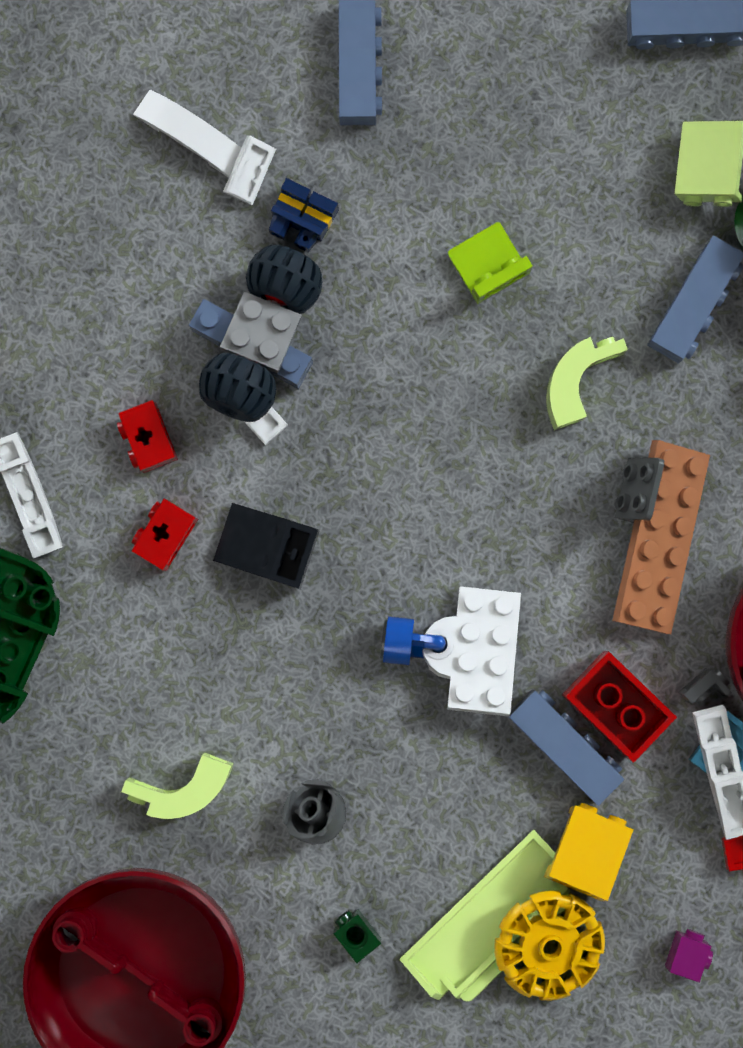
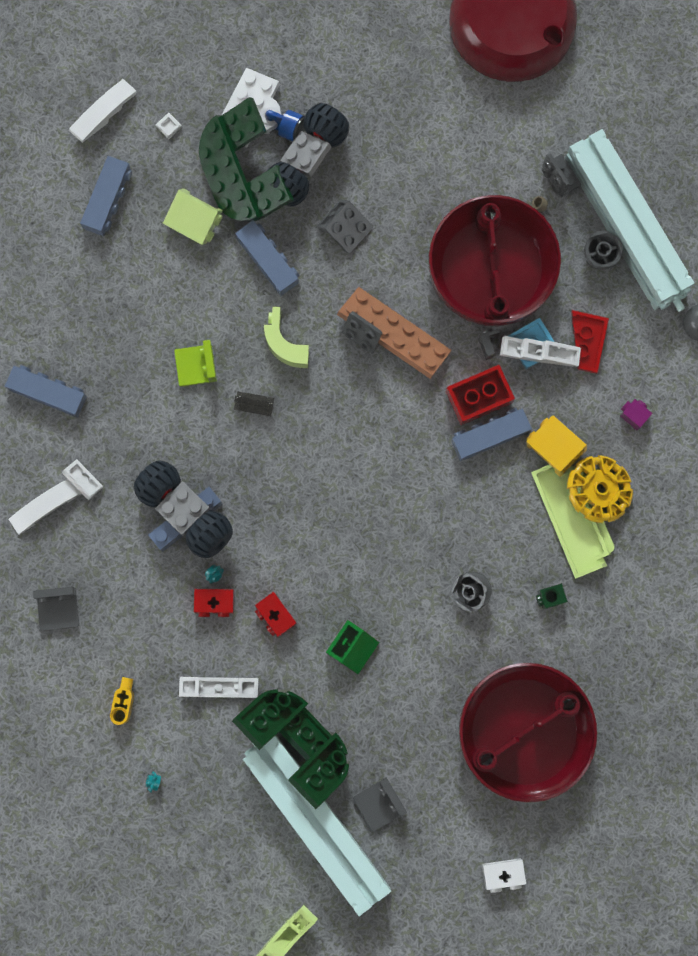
camera: 75 degrees left, 5 degrees down
yellowish green arch [121,753,234,819] -> none
black slope [213,503,320,590] -> none
white tile [245,407,288,446] -> none
dark blue hips [269,178,339,253] -> none
white plate [380,587,521,716] -> none
none -> dark grey bracket [33,586,79,631]
none -> teal plate [205,565,224,584]
none -> clear smoke hinge [234,391,275,417]
none -> green slope [326,620,380,675]

